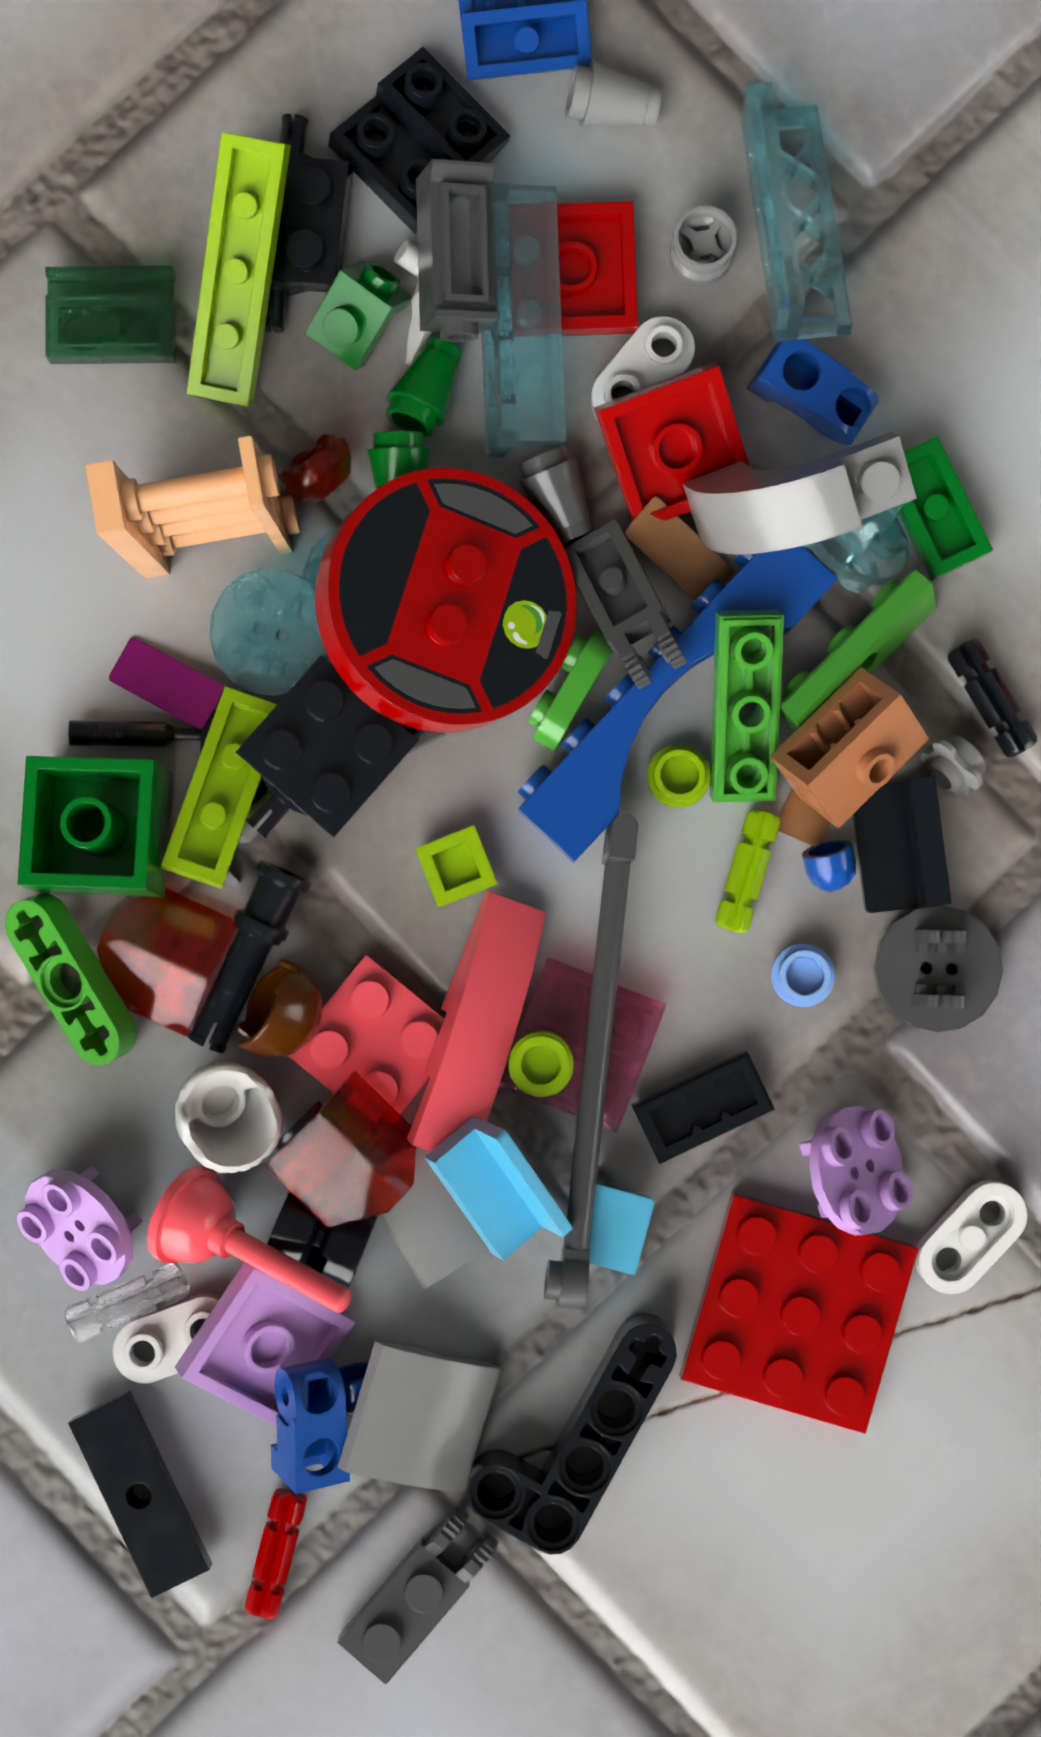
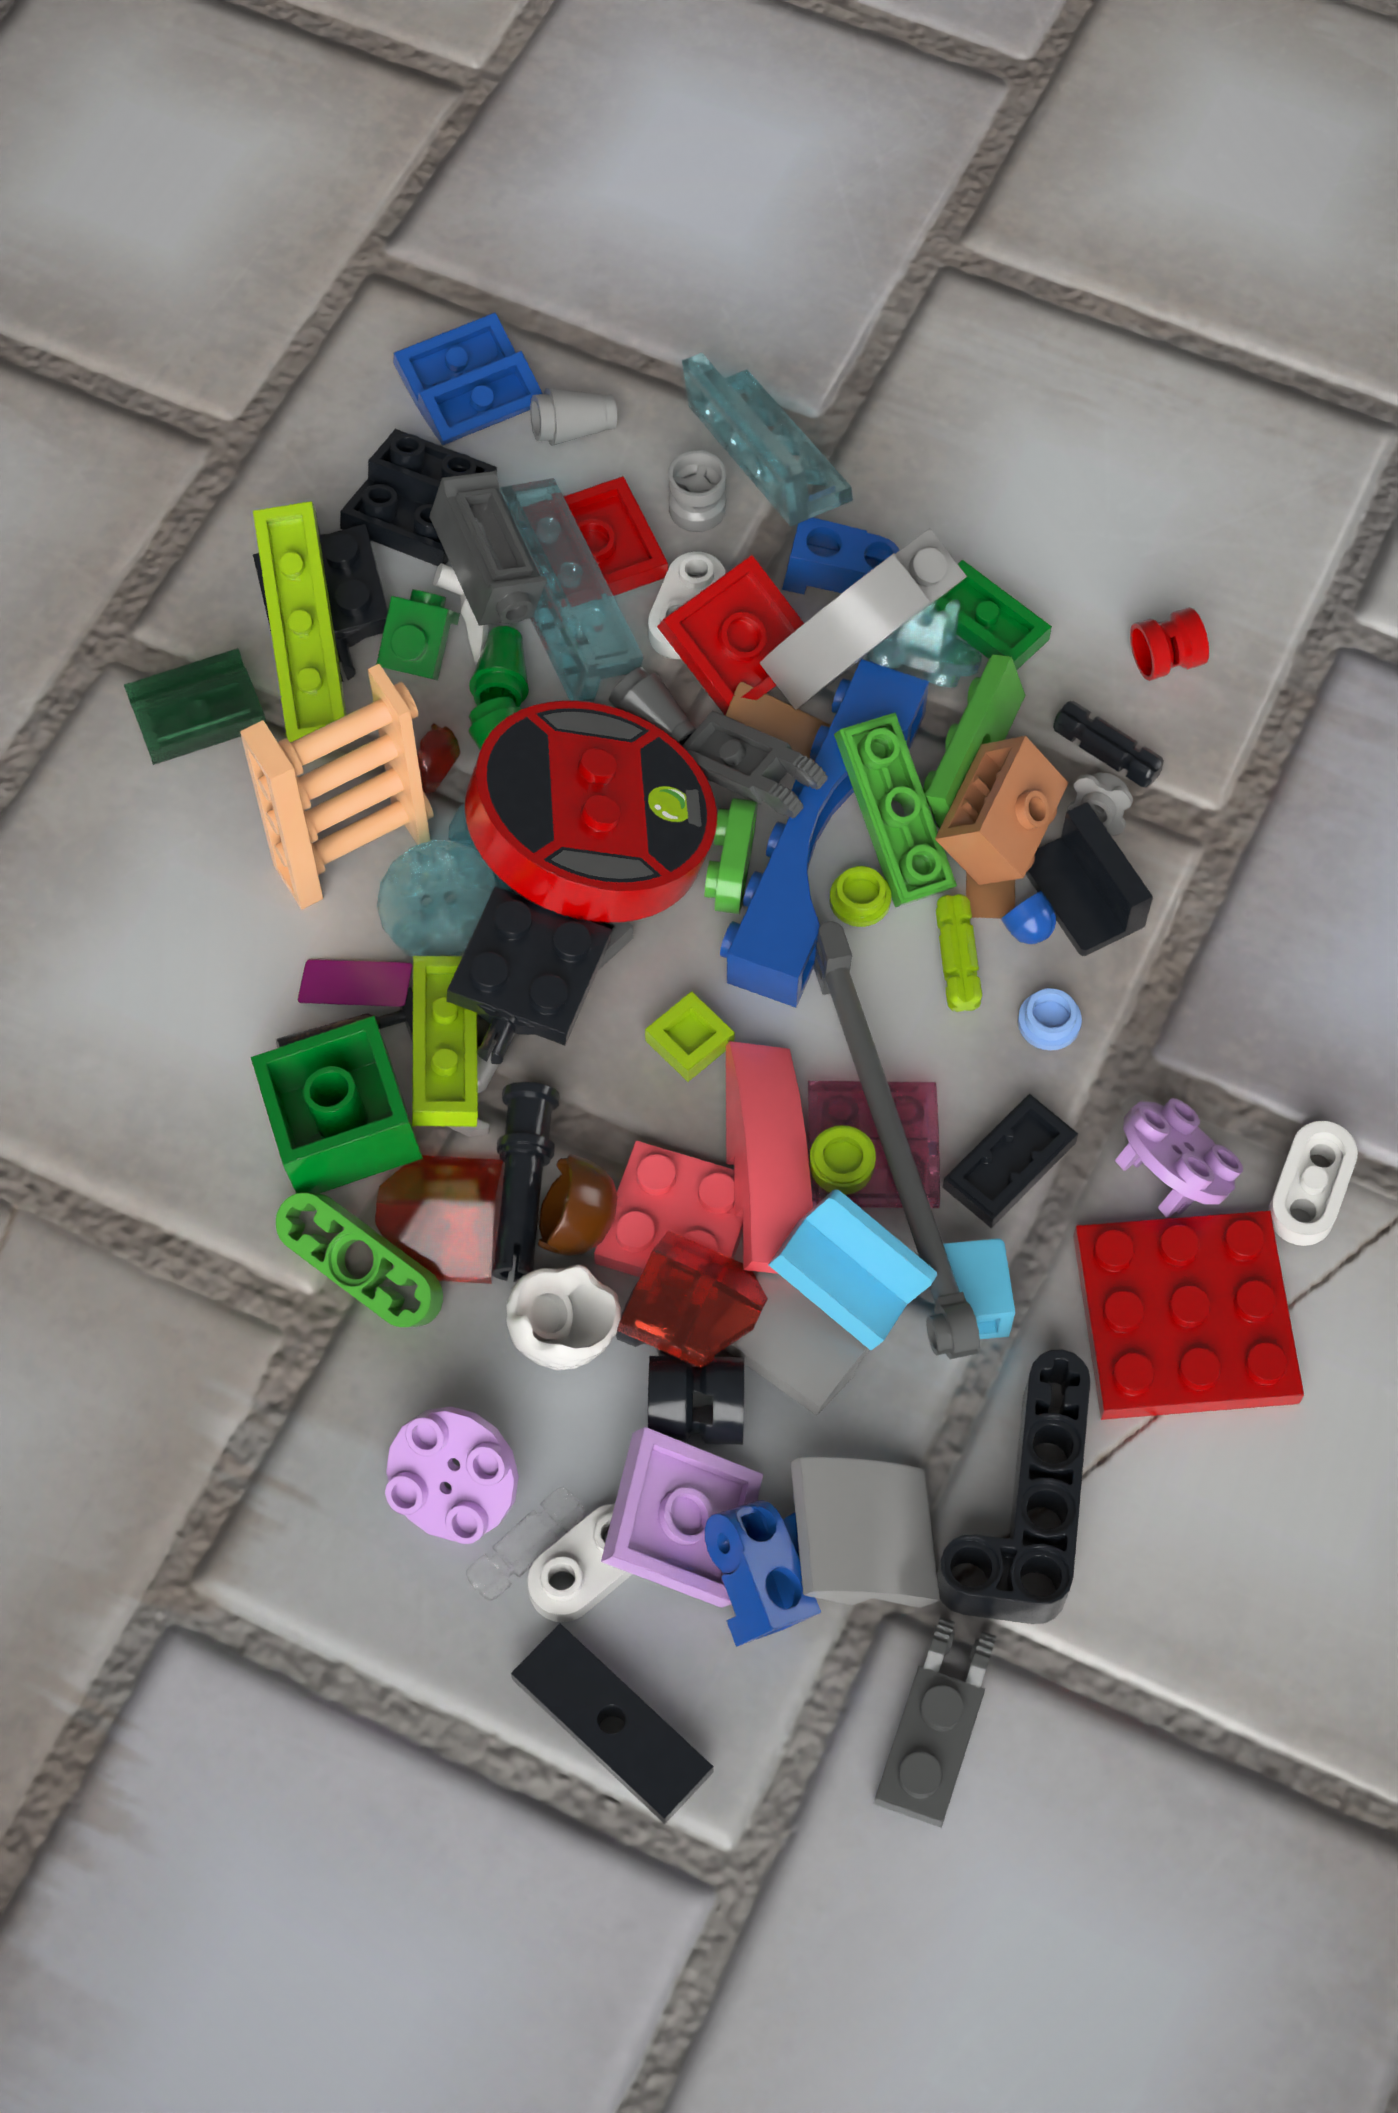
camera: 25 degrees left, 25 degrees down
coral piece [147,1165,352,1313] -> none
red axle [244,1488,307,1619] -> none
dark grey plate [874,905,1003,1032] -> none

